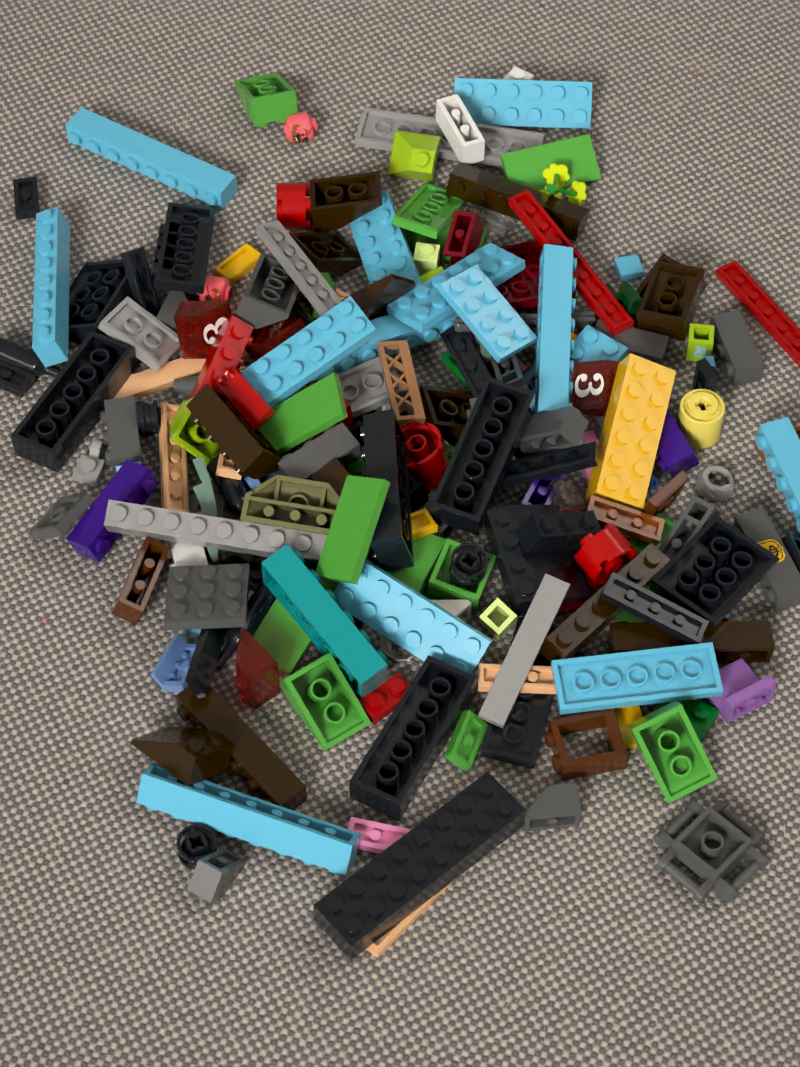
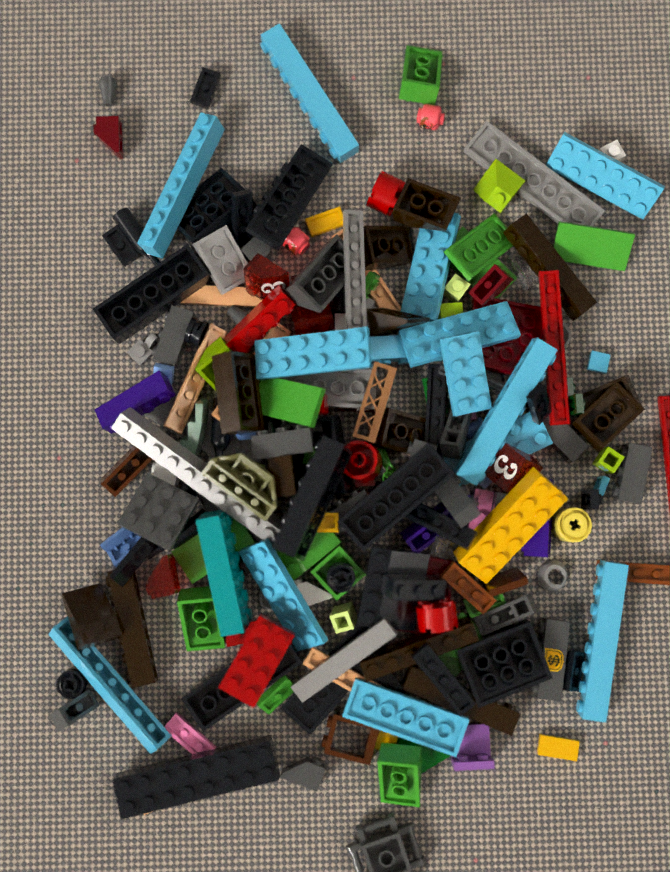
camera: 25 degrees right, 30 degrees up
dark grey plate [29,493,93,540] -> none
red hinge [215,365,275,430] -> none
bright green tile [315,475,390,584] -> none
white brick [436,94,485,165] -> none
neon yellow plant [539,163,587,206] -> none
none -> red brick [218,614,295,708]
none -> black plate [526,384,551,425]

